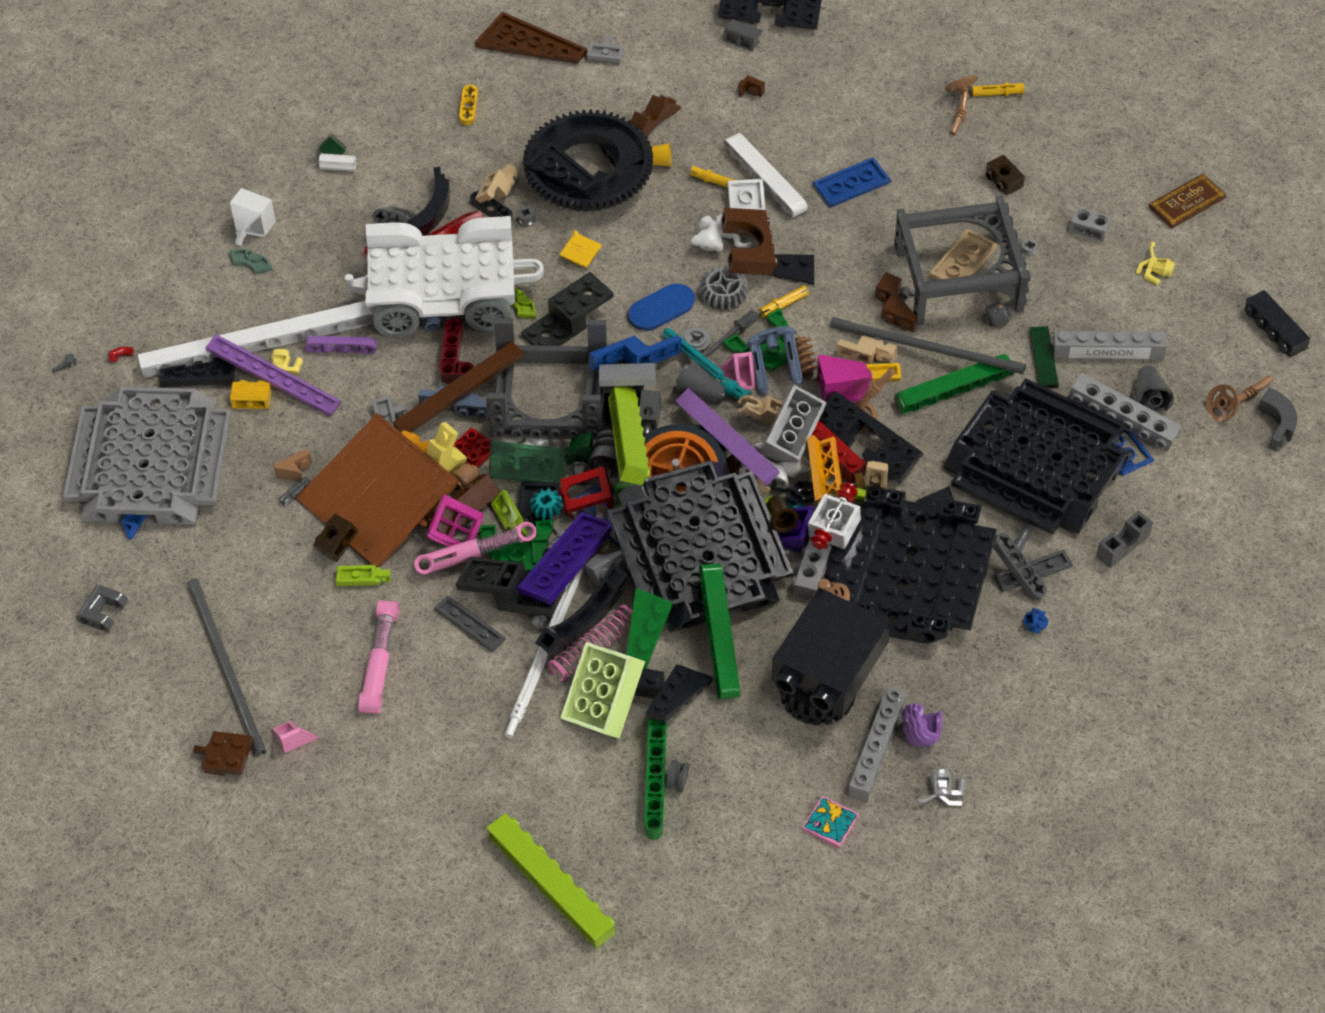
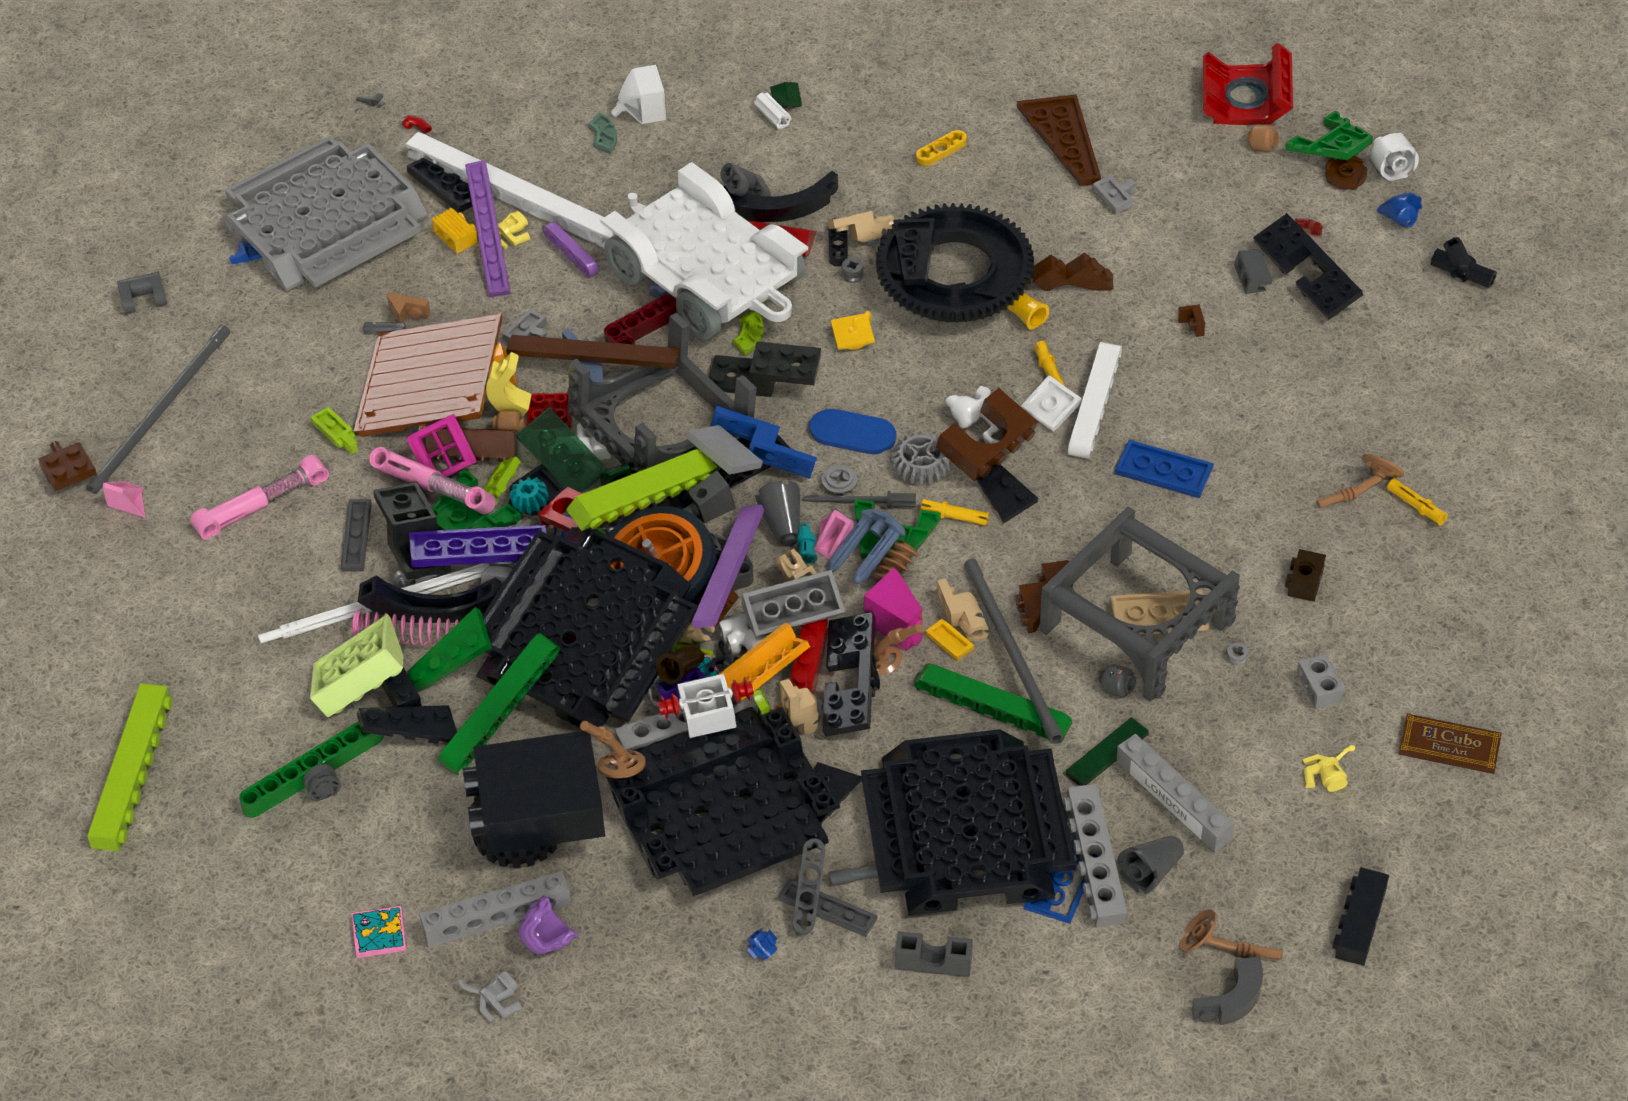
camera: 50 degrees right, 5 degrees down
dark brown brick [313,513,359,562] -> none
teal axle [662,328,724,380] -> none

